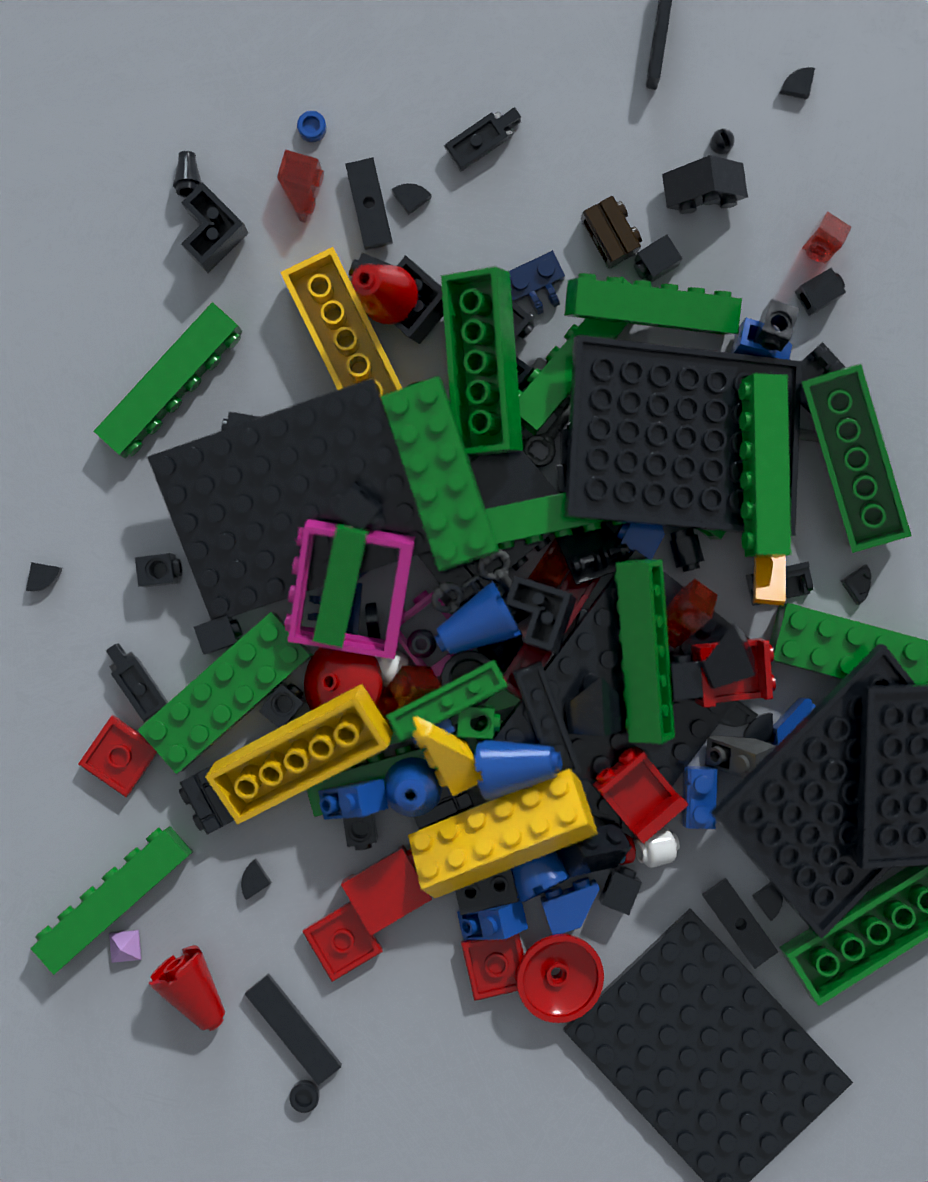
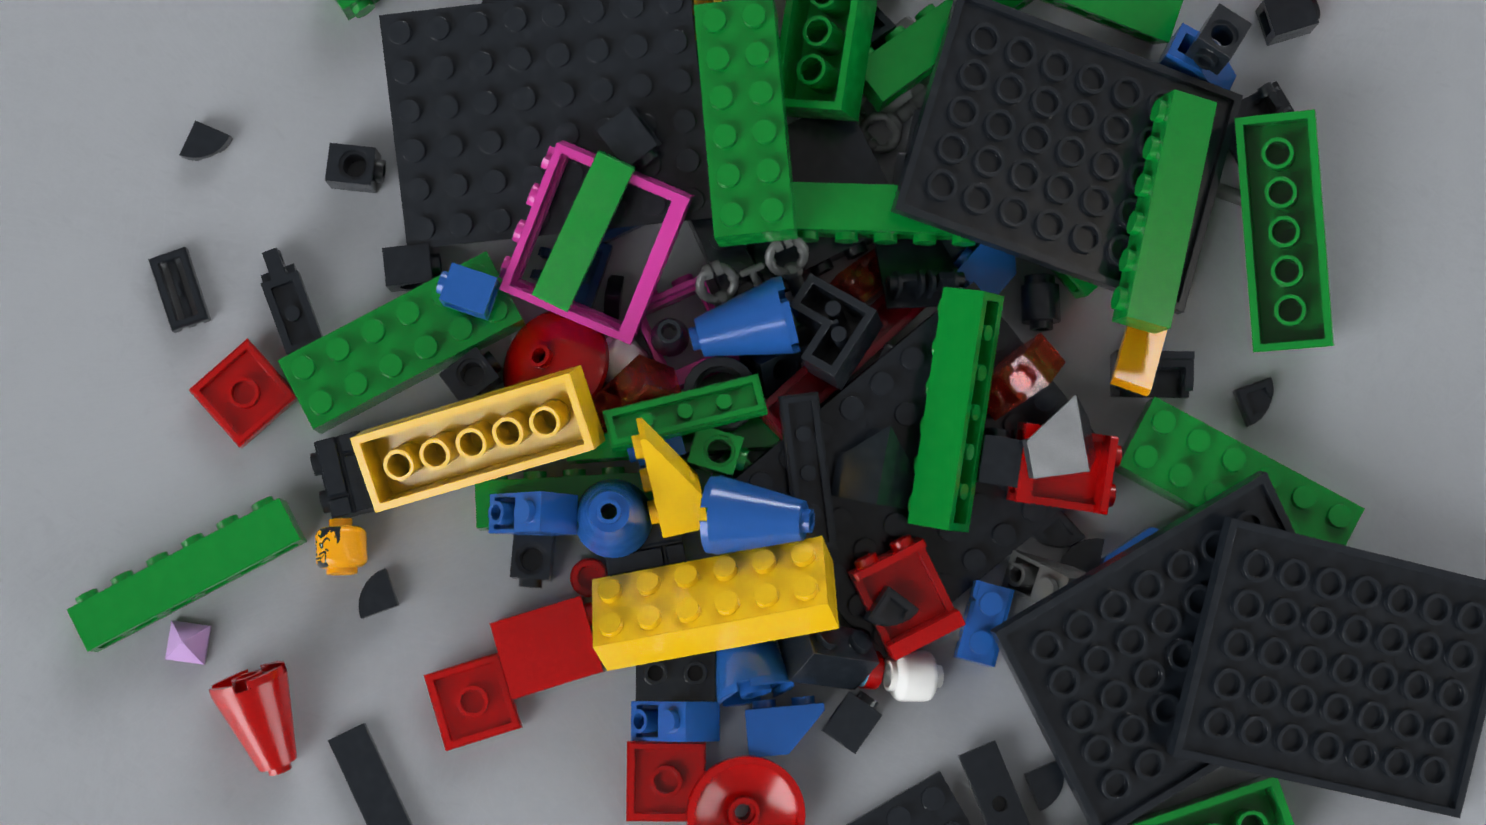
camera: 15 degrees right, 5 degrees down
none -> black tile [148,247,212,333]
none -> light orange head [315,518,368,576]
none -> blue brick [436,262,501,321]
none -> red tile [570,558,608,598]
none -> black tile [863,586,919,626]

